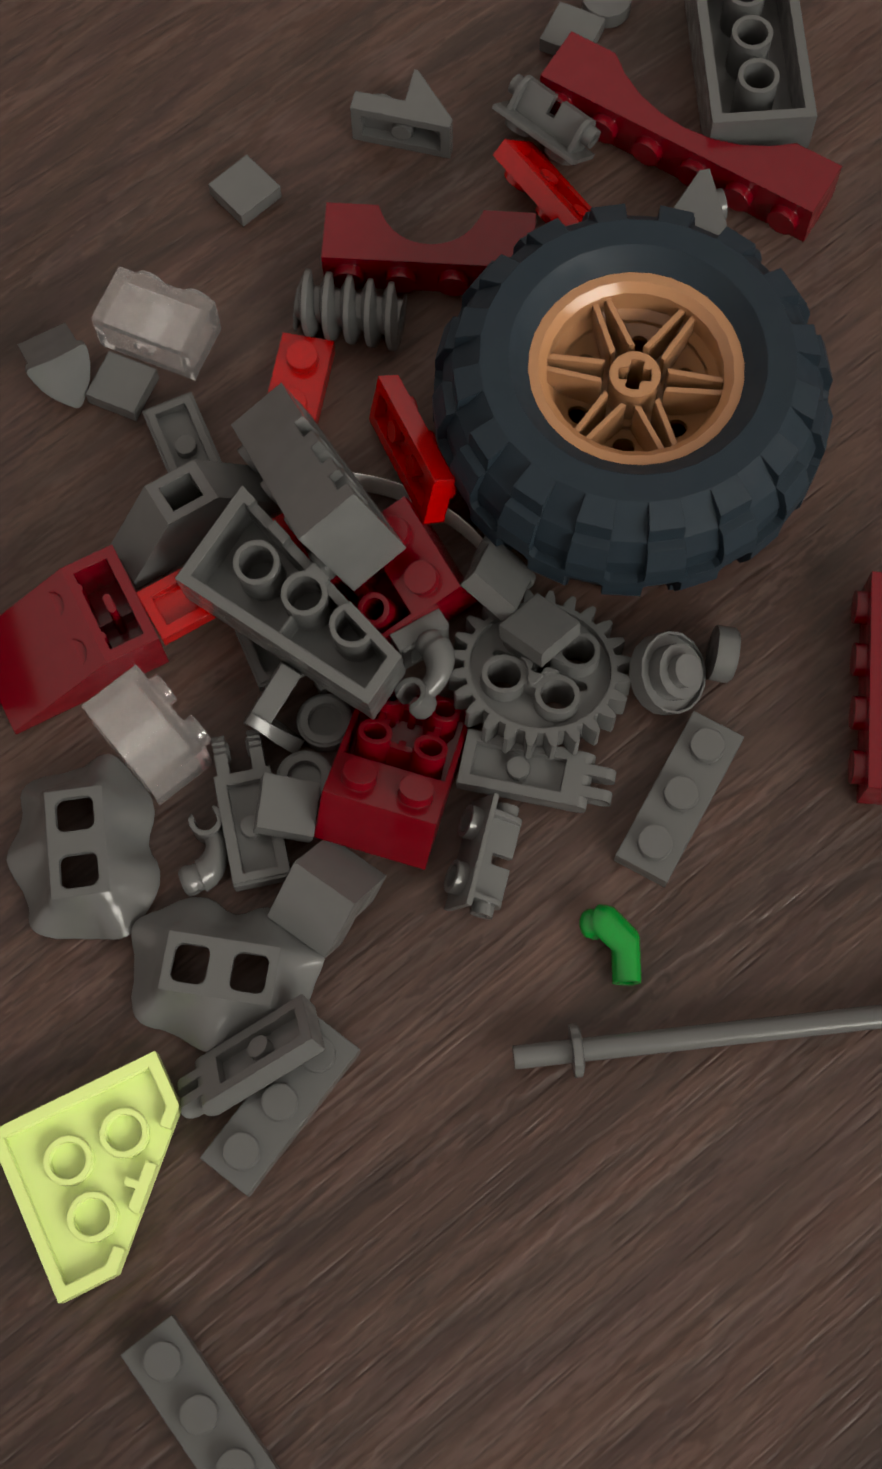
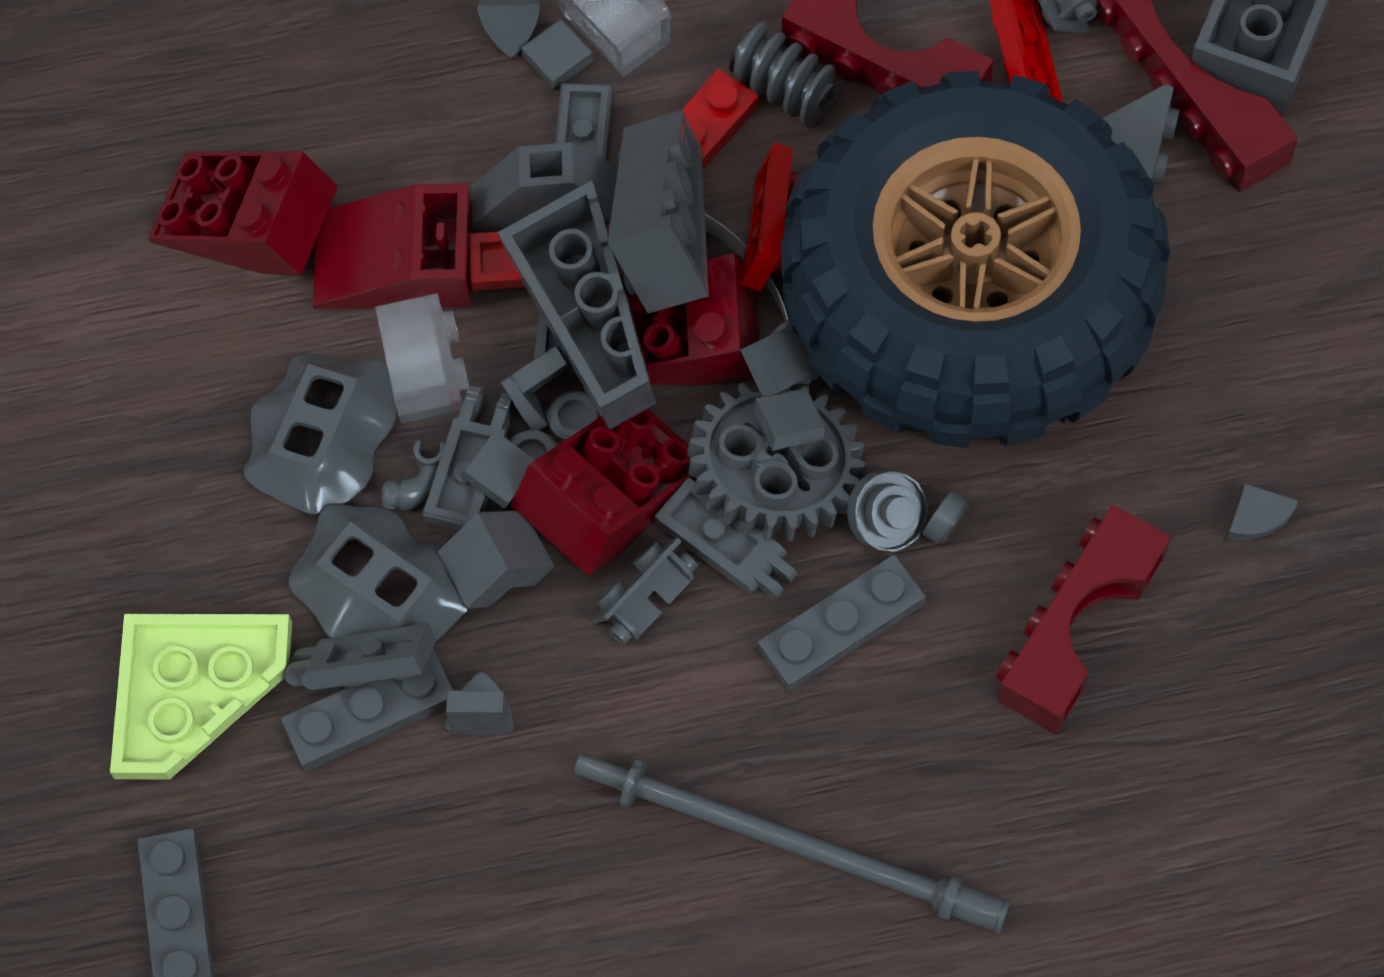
camera: 30 degrees right, 5 degrees down
dark grey tile [390,608,449,670] -> none
dark grey arm [395,629,455,719] -> none
green arm [579,904,642,986] -> none
none -> dark grey tile [445,672,514,735]

